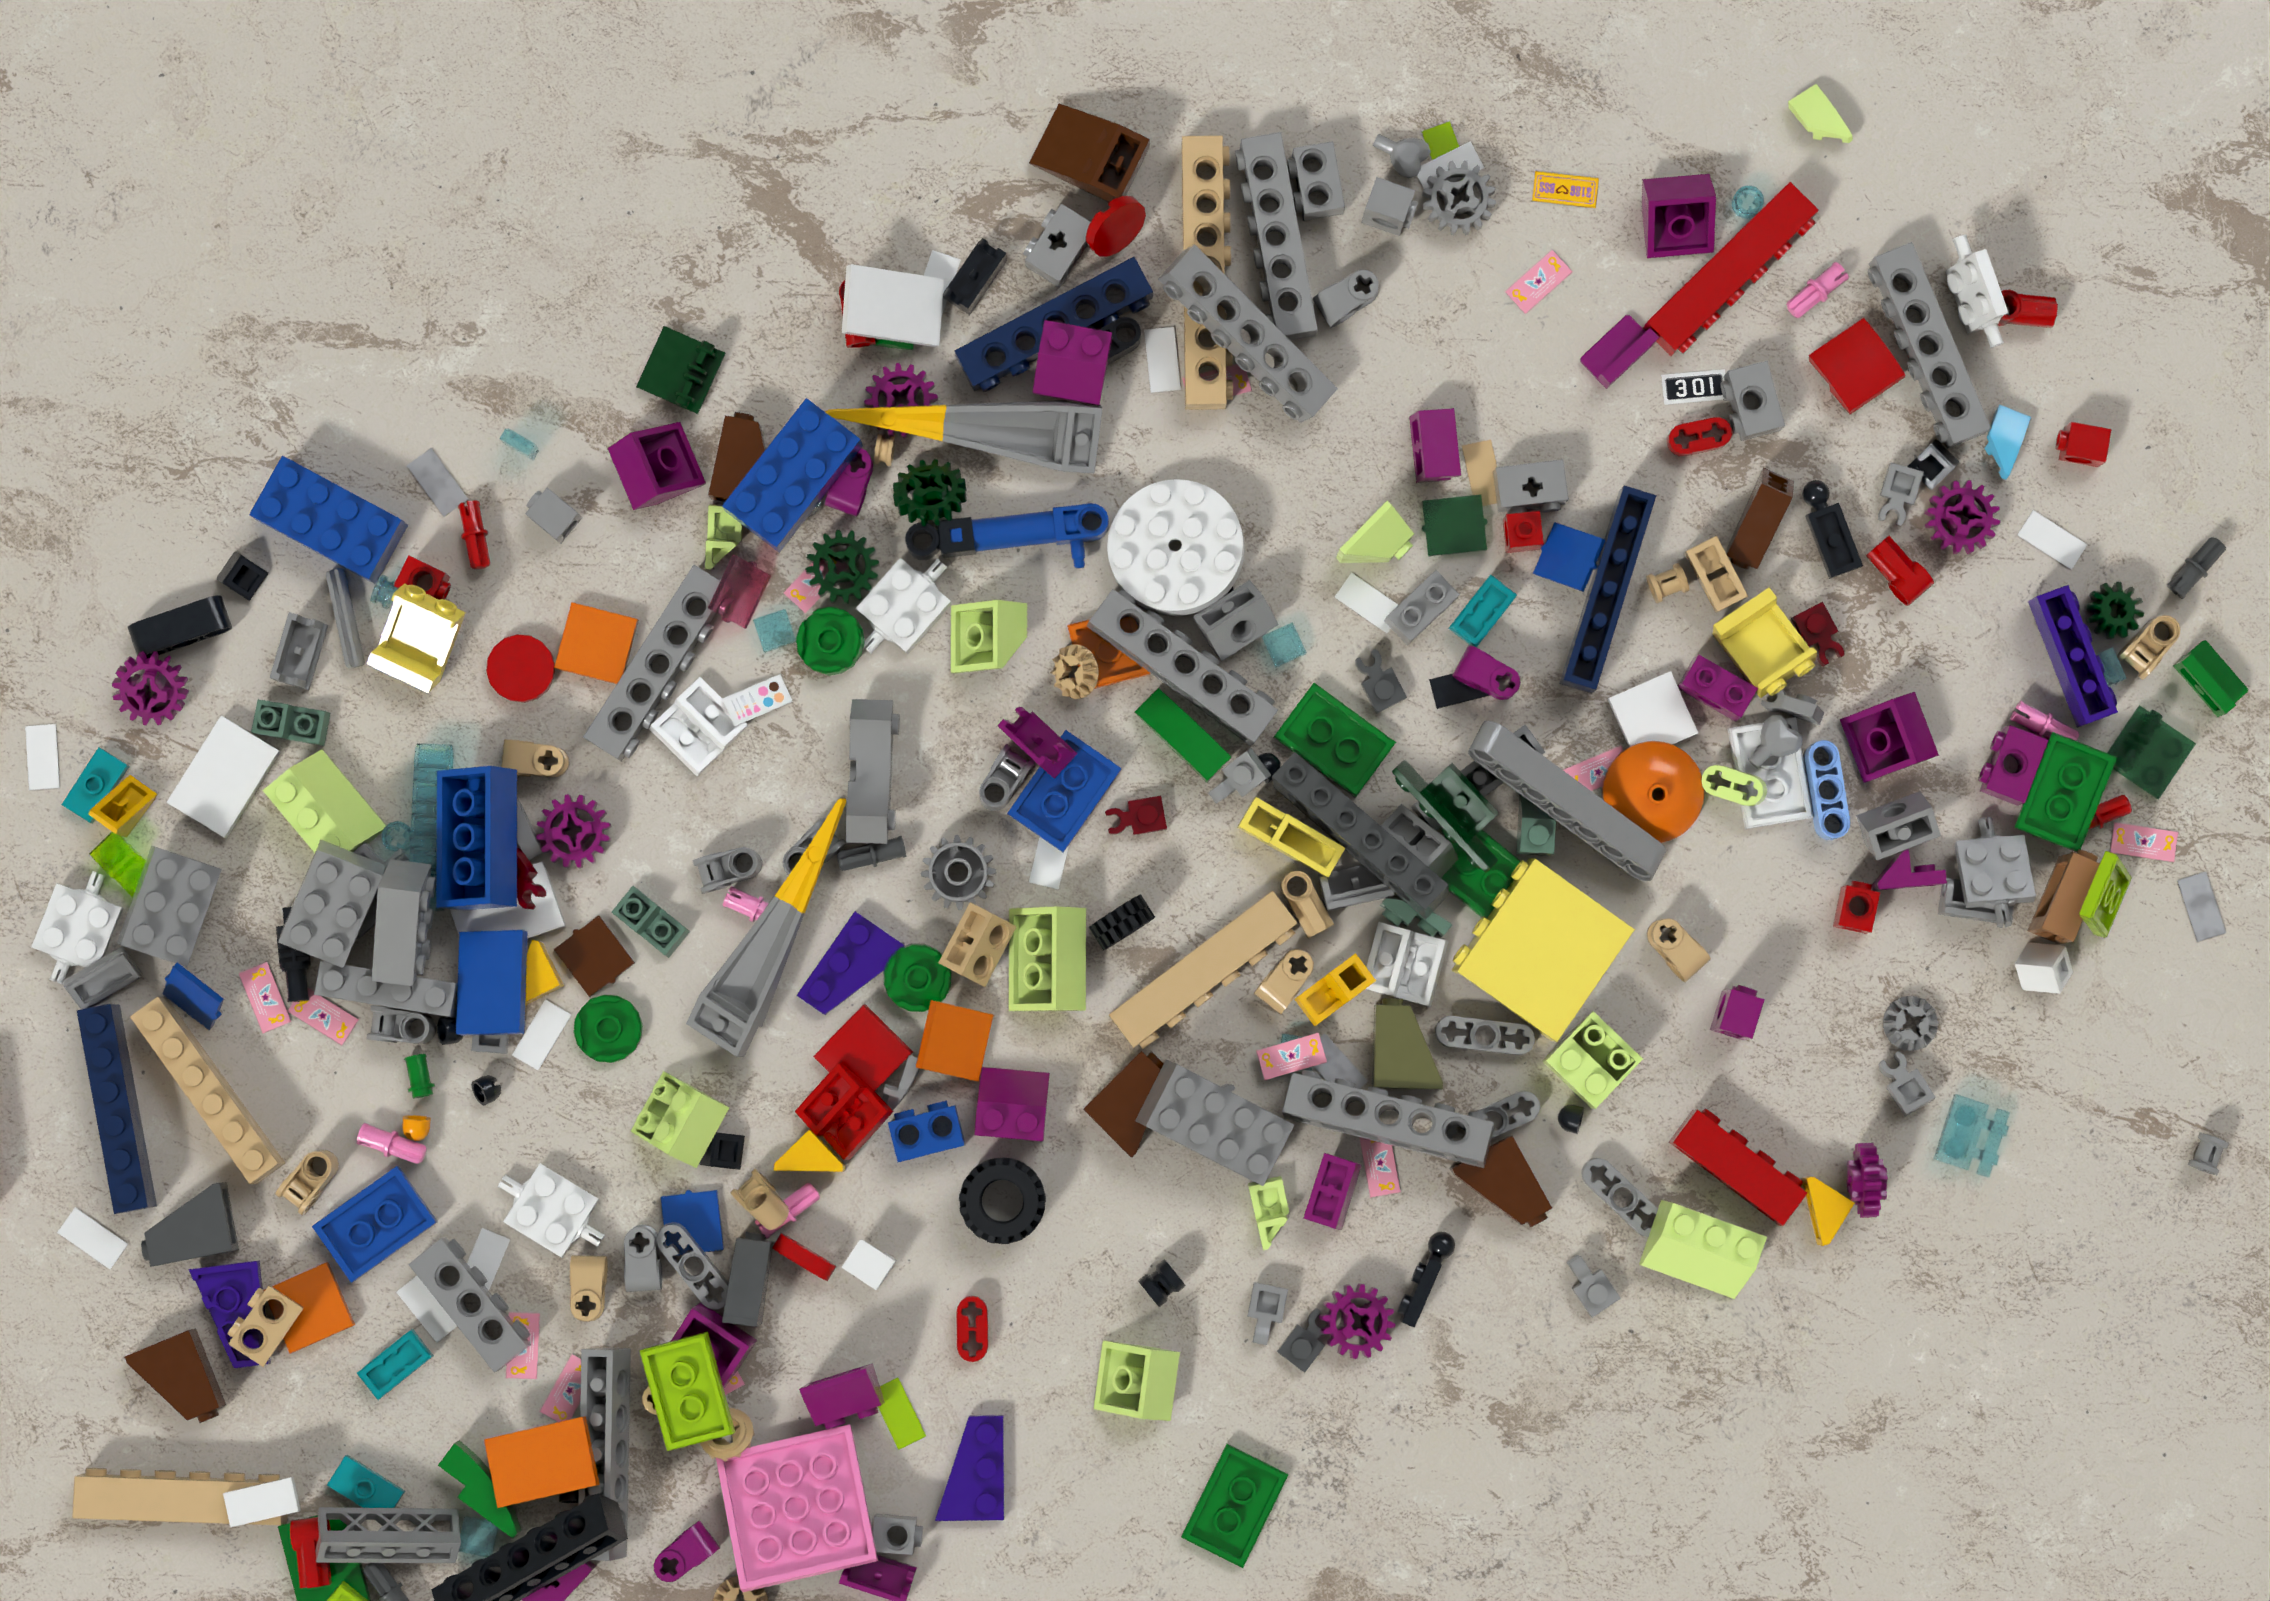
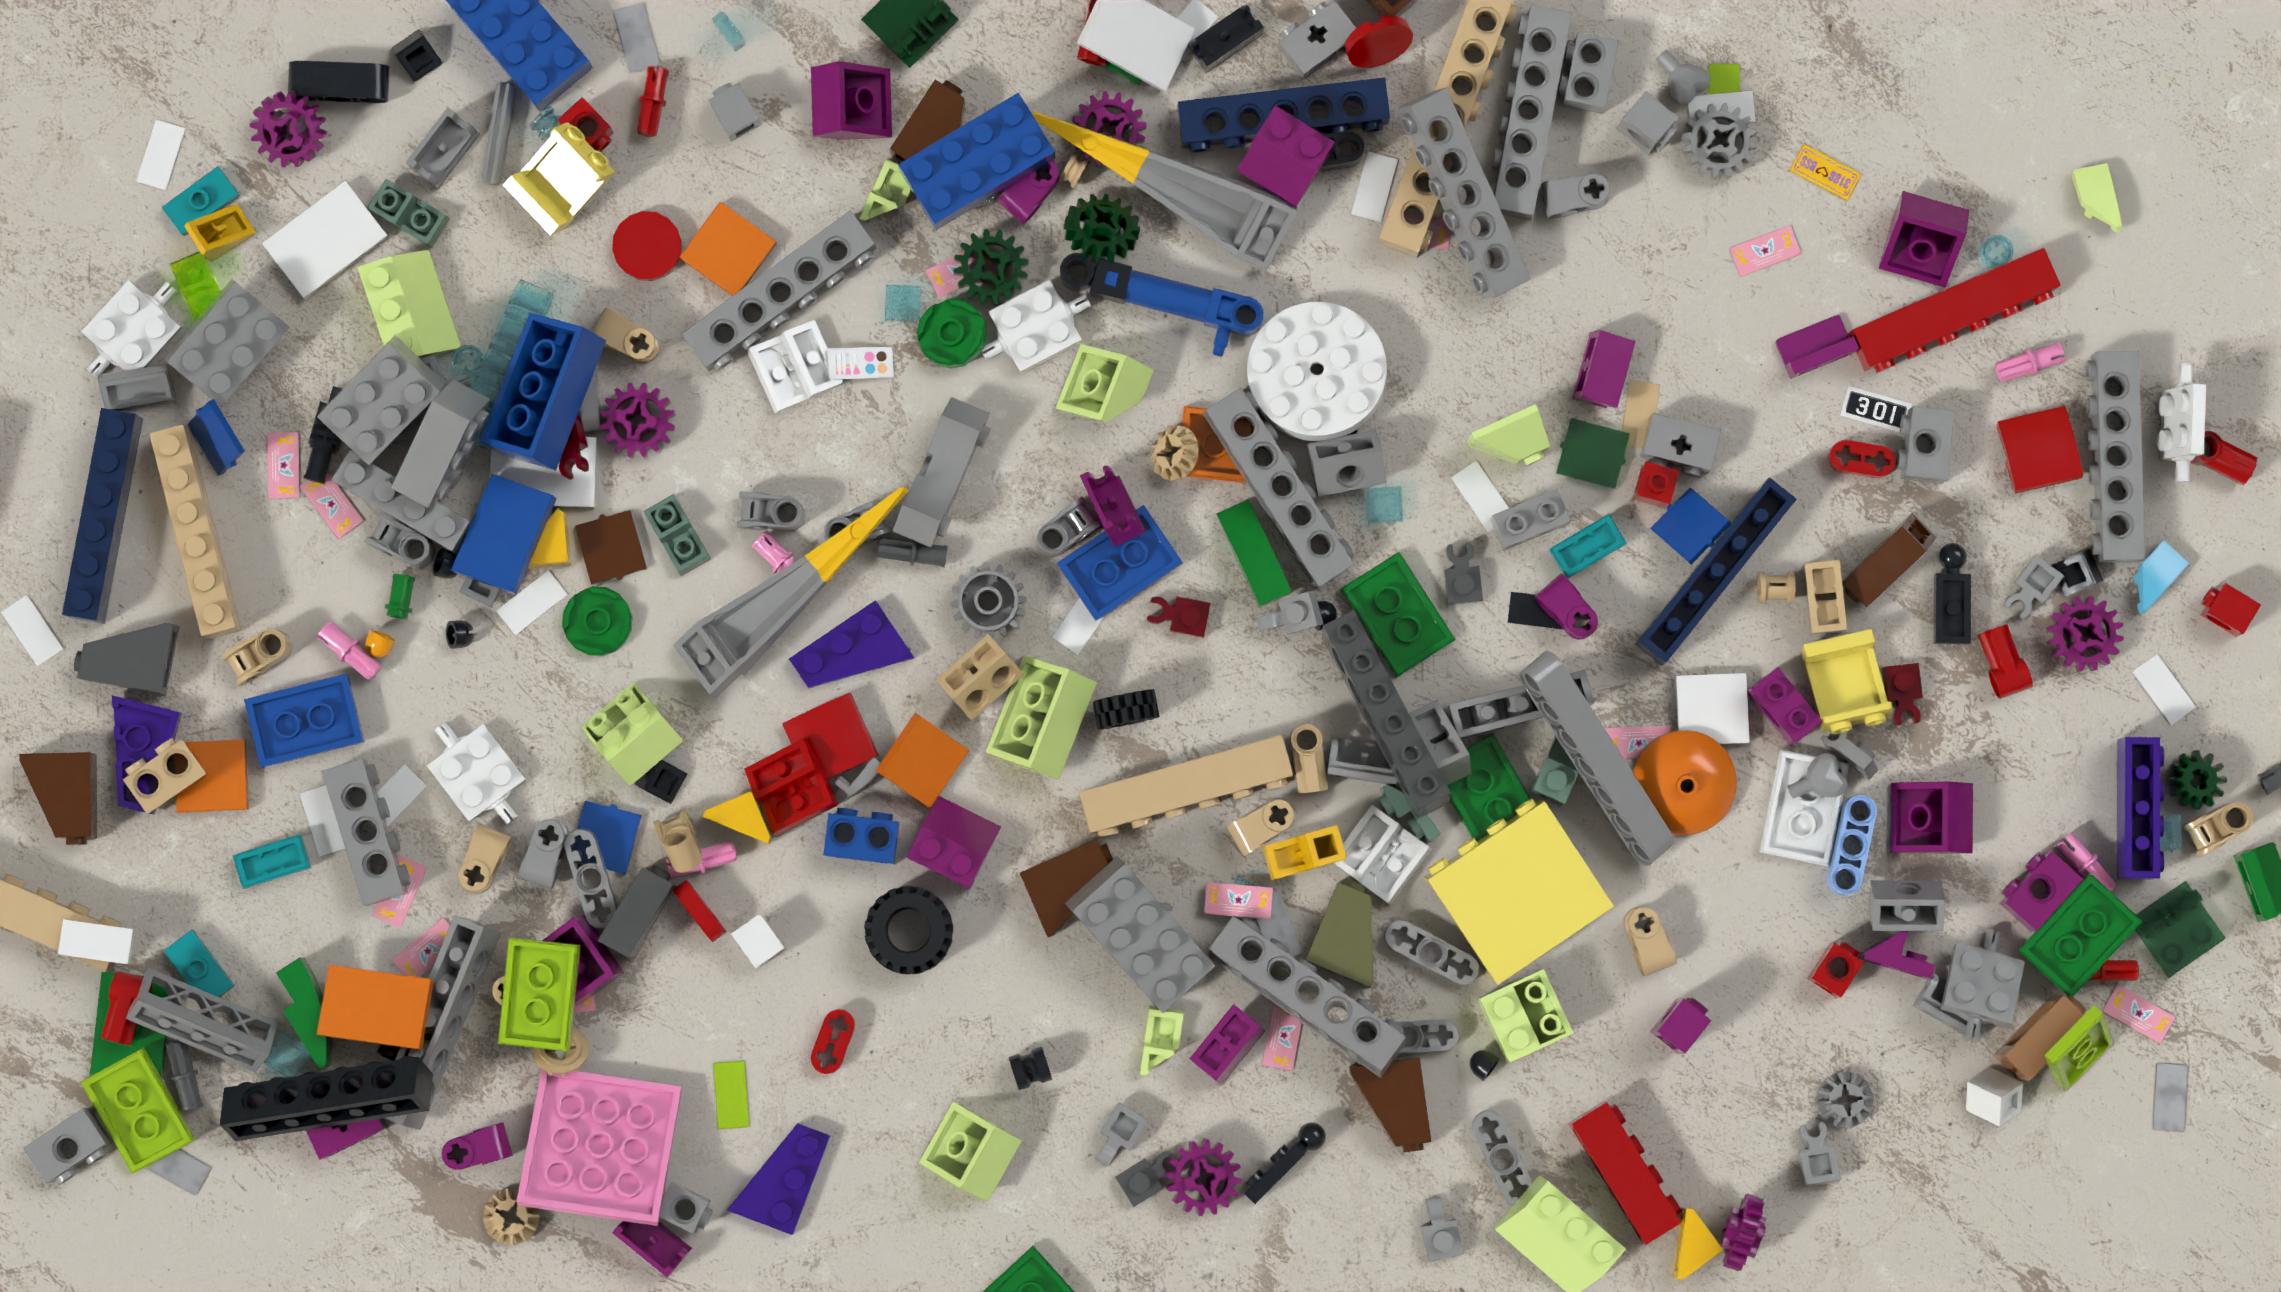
camera: 20 degrees right, 0 degrees up
clear pink piece [708,554,771,629] -> none
magenta slope [799,1363,885,1429] -> none
green tile [883,943,952,1012] -> none
light yellow slope [1237,797,1345,878] -> none
dark green bracket [1392,760,1499,872] -> none
yellowish green beam [1701,765,1767,806] -> none
clear light blue plate [1933,1094,2010,1178] -> none

